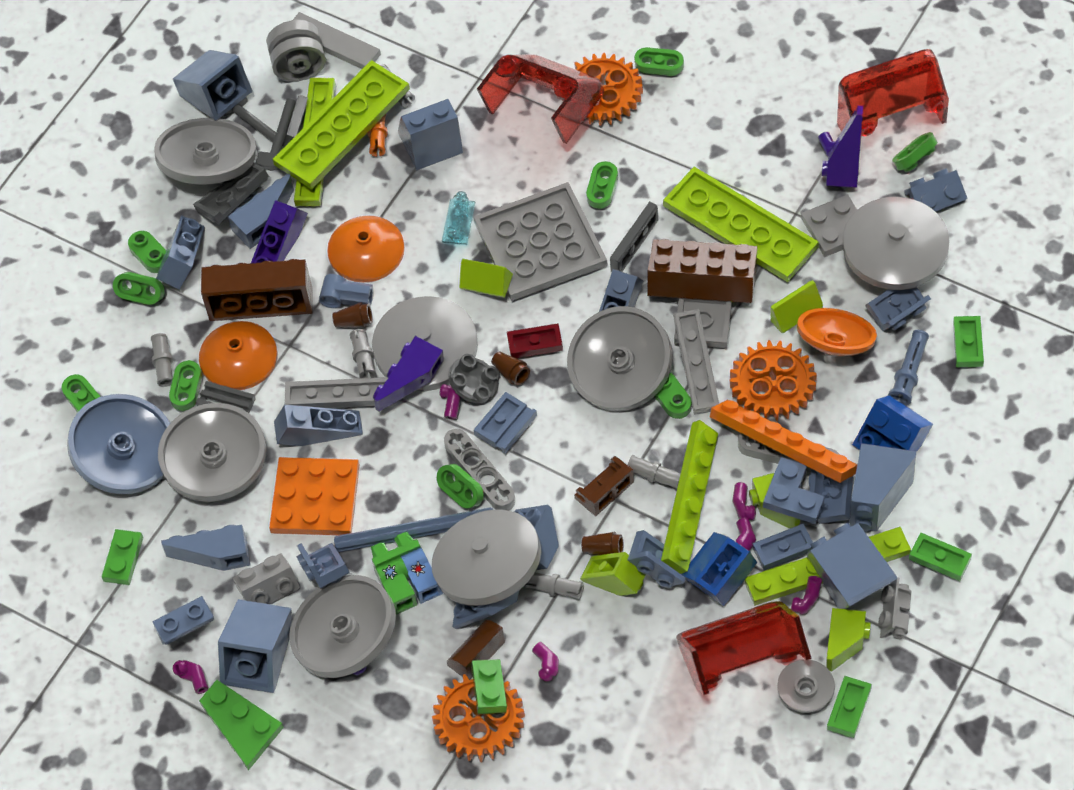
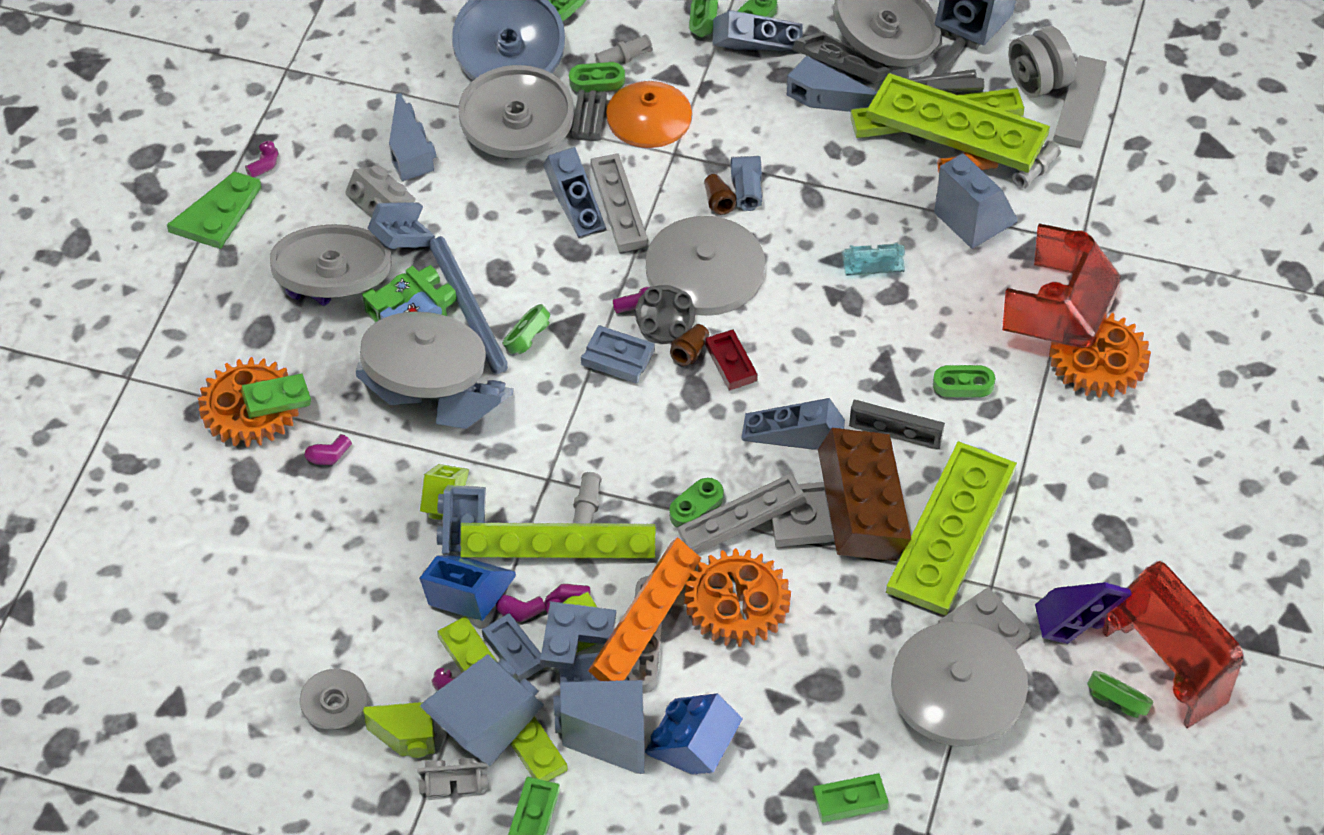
camera: 70 degrees right, 5 degrees down
bright green plate [102,529,143,585] -> none
sand blue bracket [152,596,214,645] -> none
reddish brown brick [201,259,313,321] -> none
sand blue slope [218,599,292,693] -> none
dark purple slope [251,200,308,263] -> none
orange plate [269,457,360,536] -> none
orange dish [327,216,404,282] -> none
light grey pin [350,329,376,378] -> none
dark purple slope [373,336,444,412] -> none
light grey beam [444,429,515,511] -> none
reddish brown brick [447,620,505,680] -> none
lime slope [459,259,513,298] -> none
light grey plate [473,182,608,301] -> none
light grey pin [525,572,583,599] -> none
light grey dish [567,306,673,411] -> none
reddish brown hinge [574,456,634,517] -> none
reddish brown cone [581,531,624,555] -> none
bright green plate [634,47,684,76] -> none
clear red windscreen [676,601,812,695] -> none
lime slope [770,280,823,333] -> none
orange dish [797,308,877,356] -> none
bright green plate [827,675,872,738] -> none
sand blue bracket [865,287,931,331] -> none
sand blue pin [888,330,929,406] -> none
sand blue bracket [904,168,968,211] -> none

